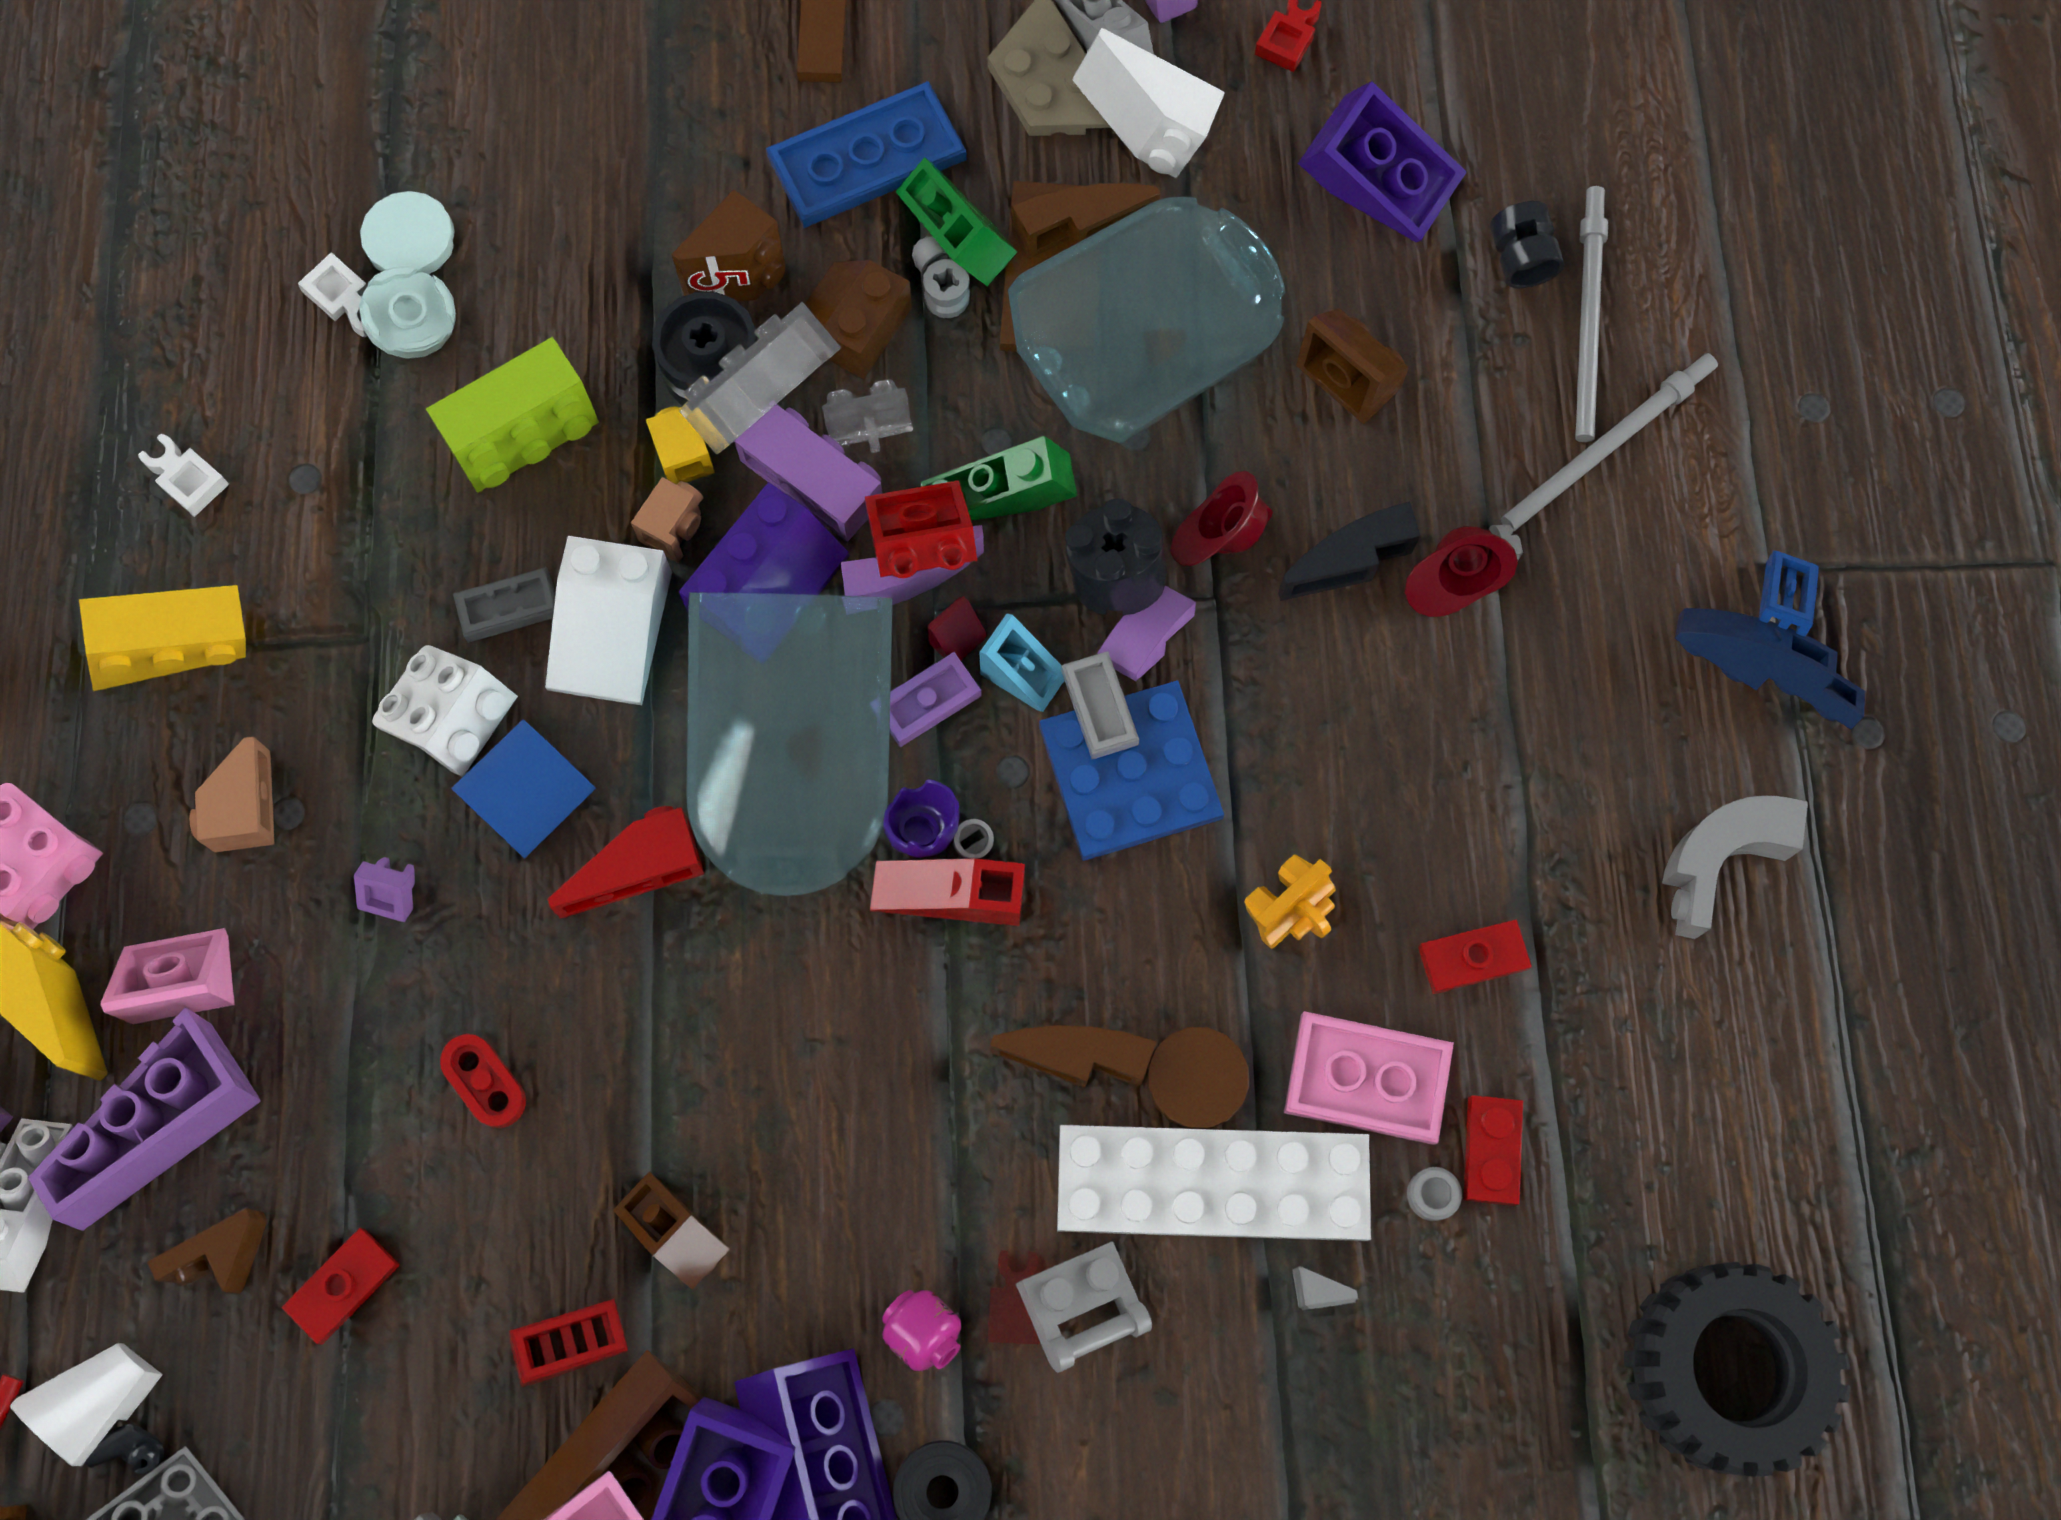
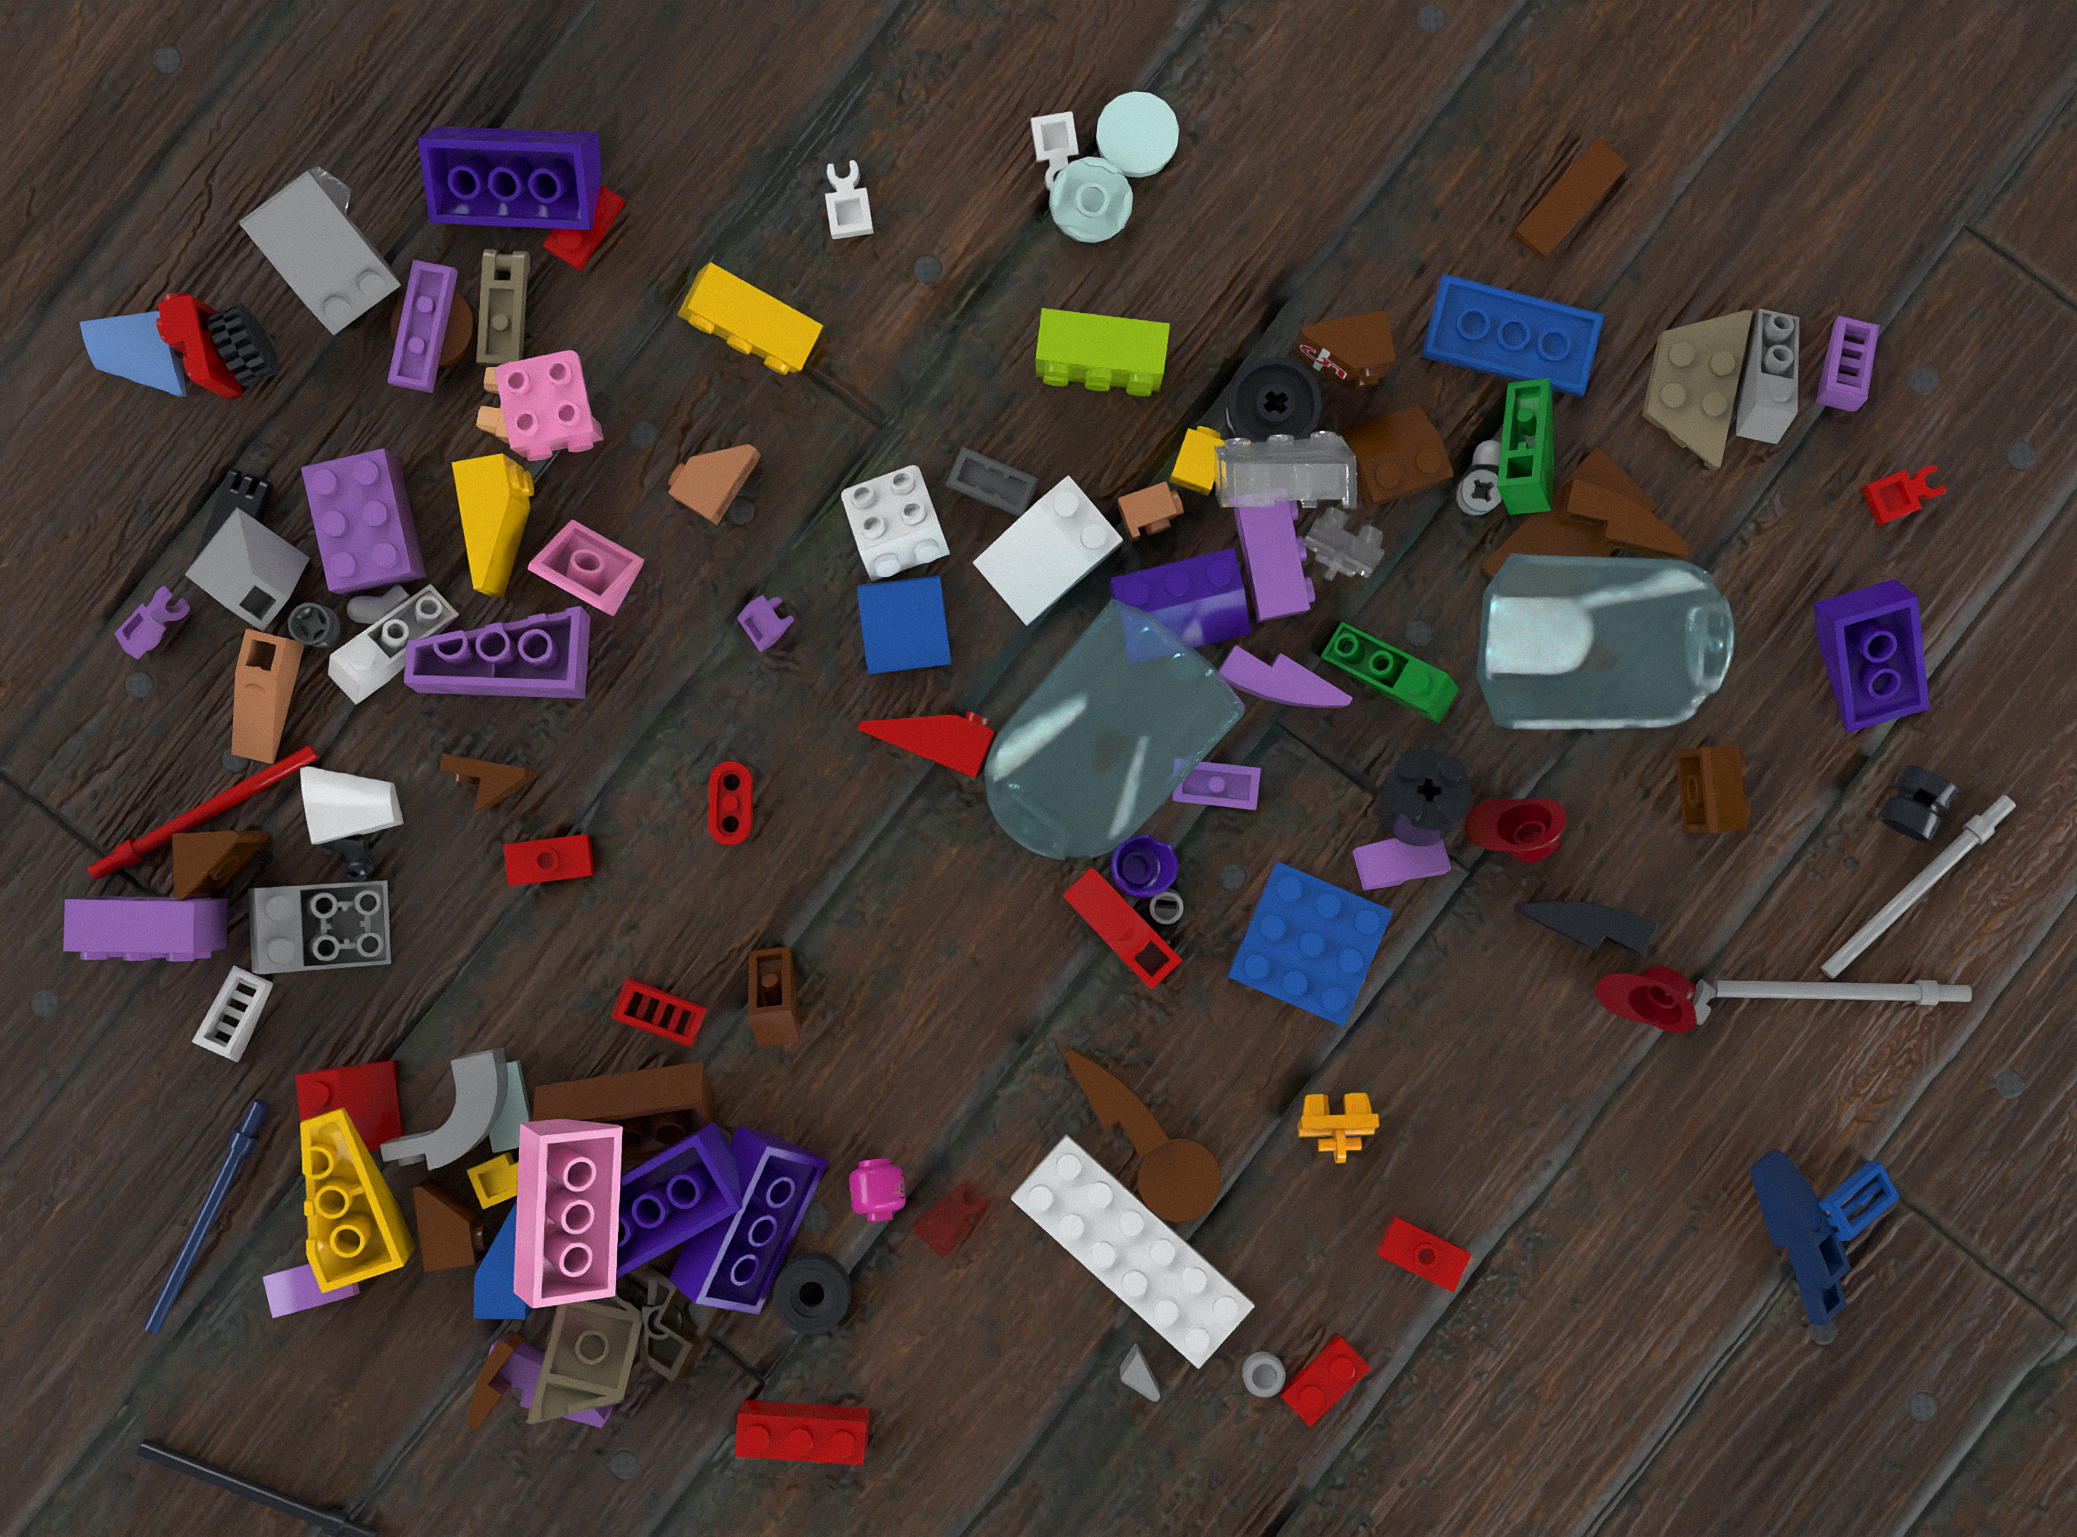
camera: 45 degrees right, 15 degrees up
red plate [864,480,977,578] -> none
dark red slope [928,596,986,661] -> none
medium azure slope [980,614,1065,712] -> none
light grey plate [1016,1241,1152,1373] -> none
light grey tile [1061,651,1139,759] -> none
white slope [1072,27,1225,178] -> none
bright pink tile [1284,1011,1454,1145] -> none
light grey arch [1662,796,1808,939] -> none

